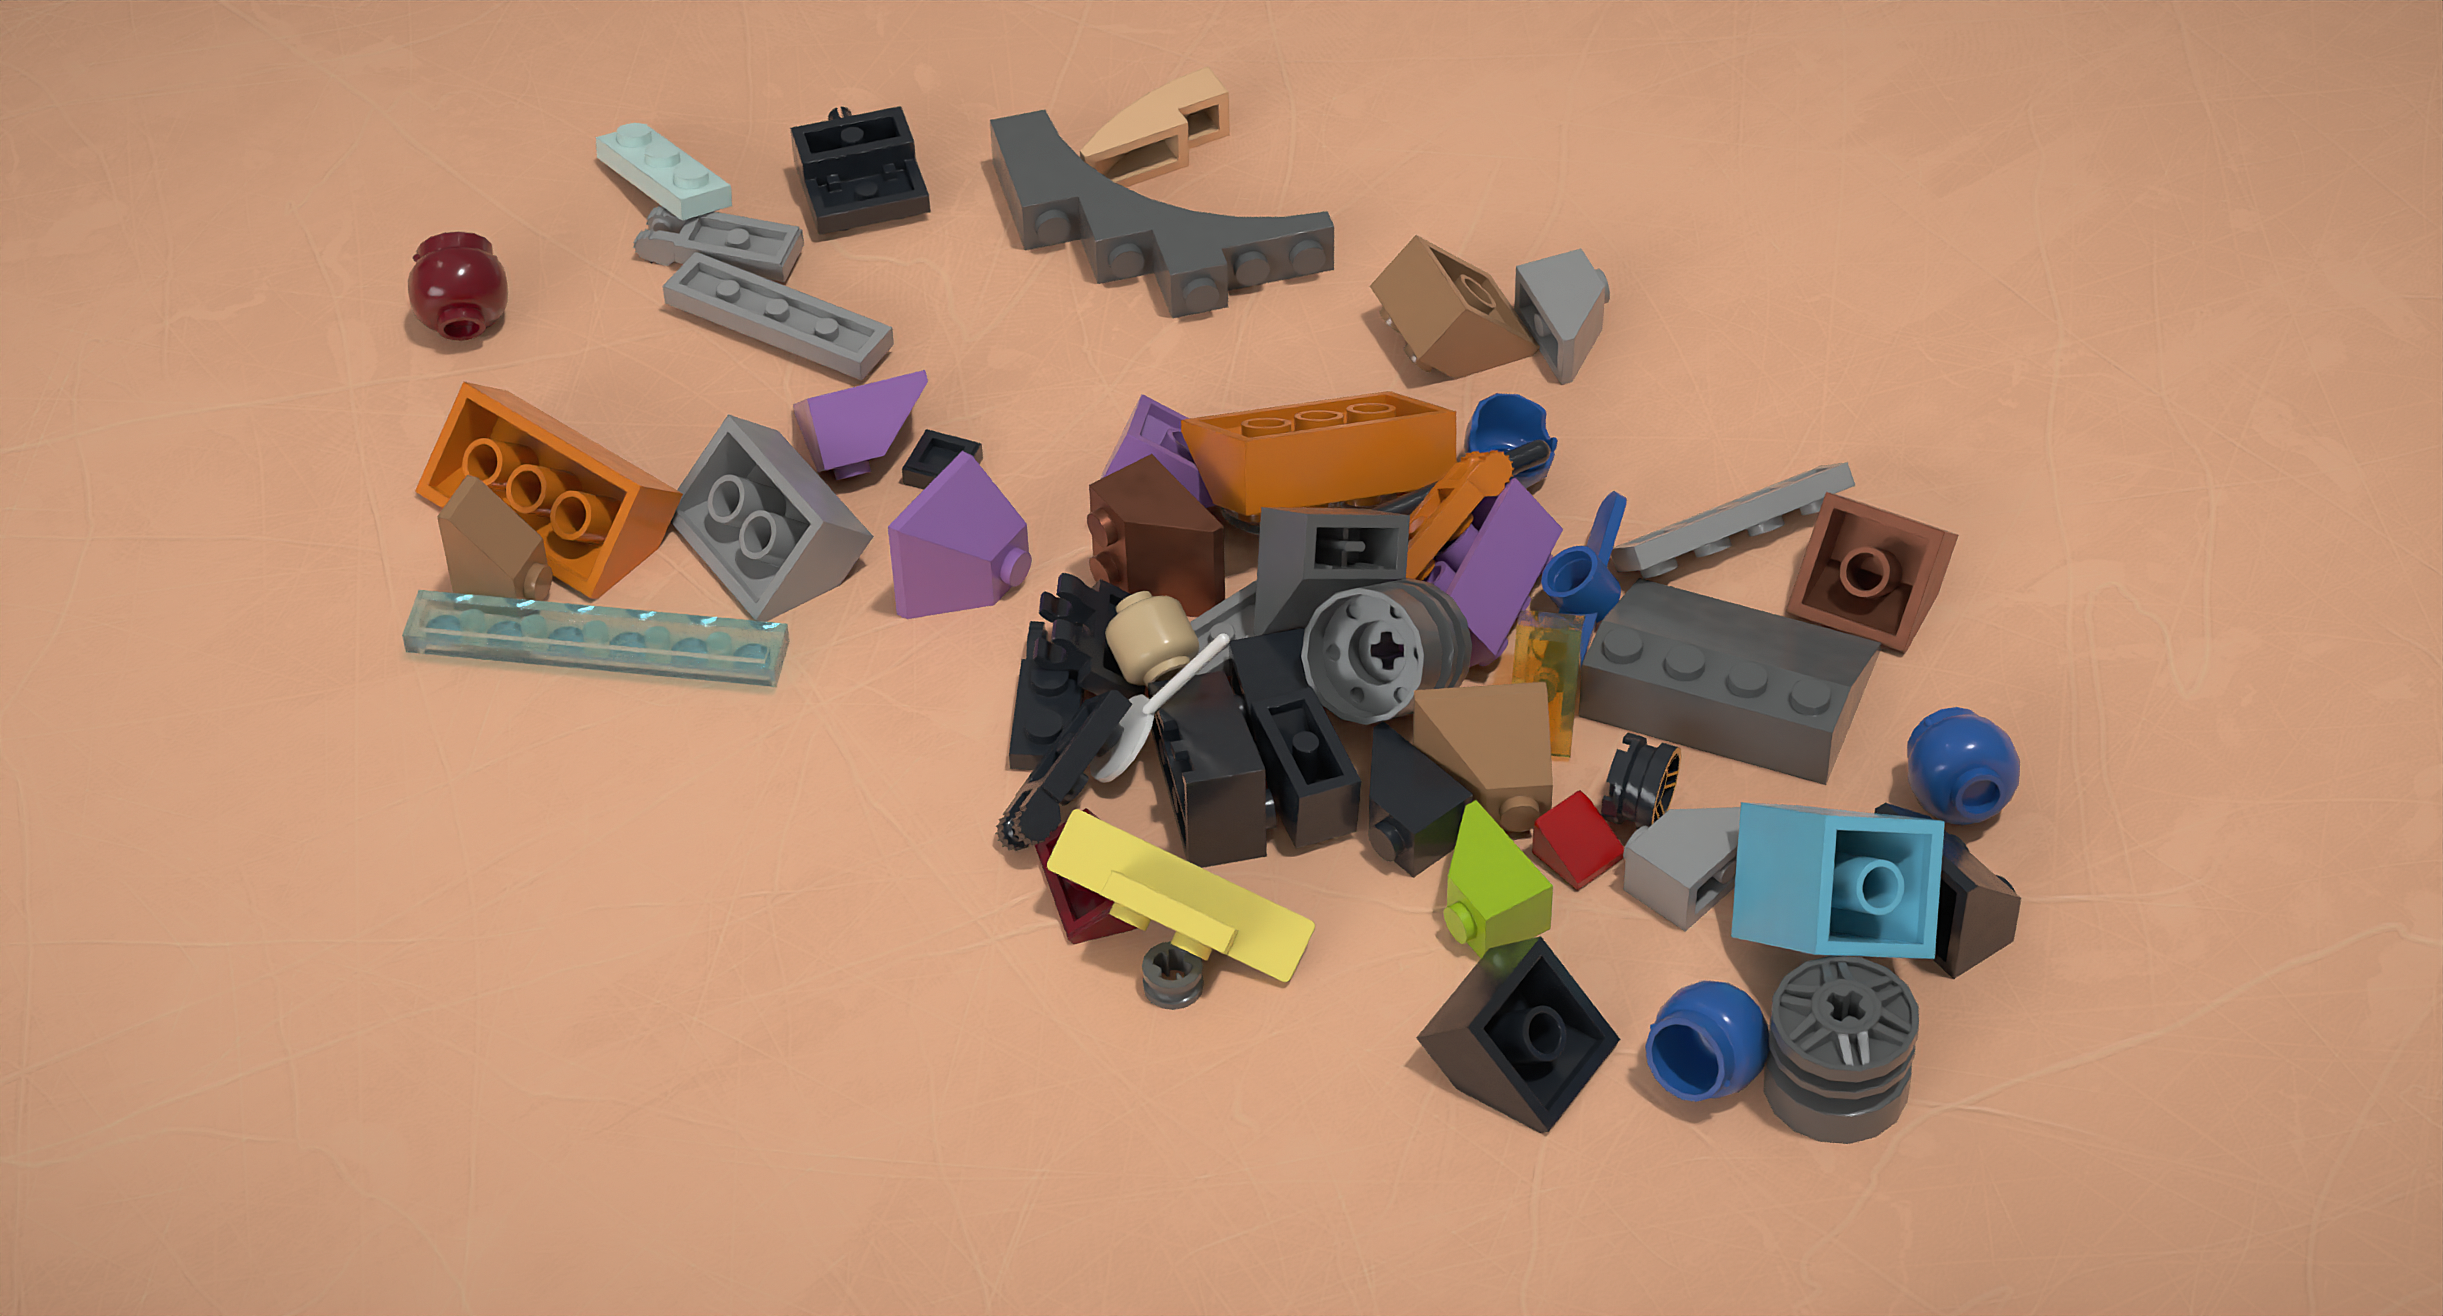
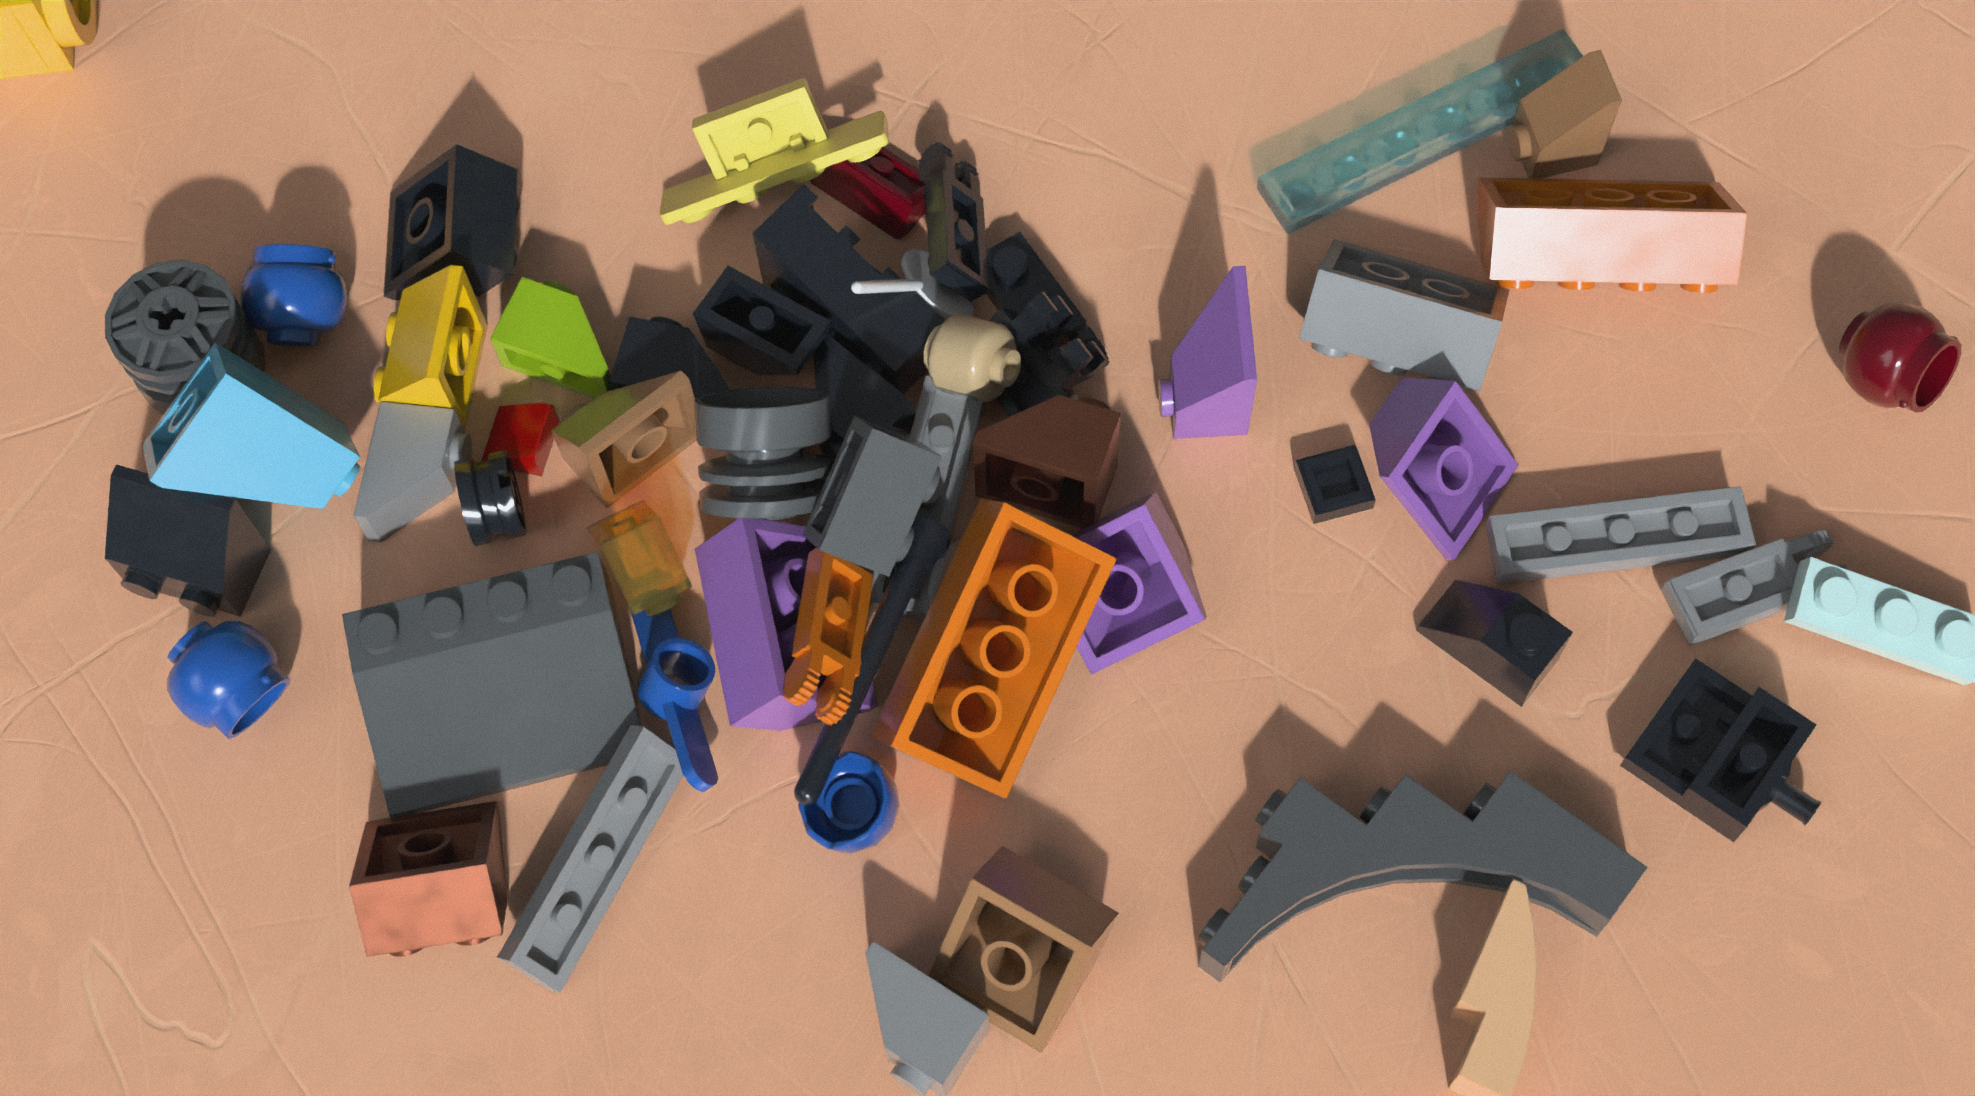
camera: 145 degrees right, 20 degrees up
none -> yellow slope [373,265,488,431]
none -> black slope [1416,580,1573,707]

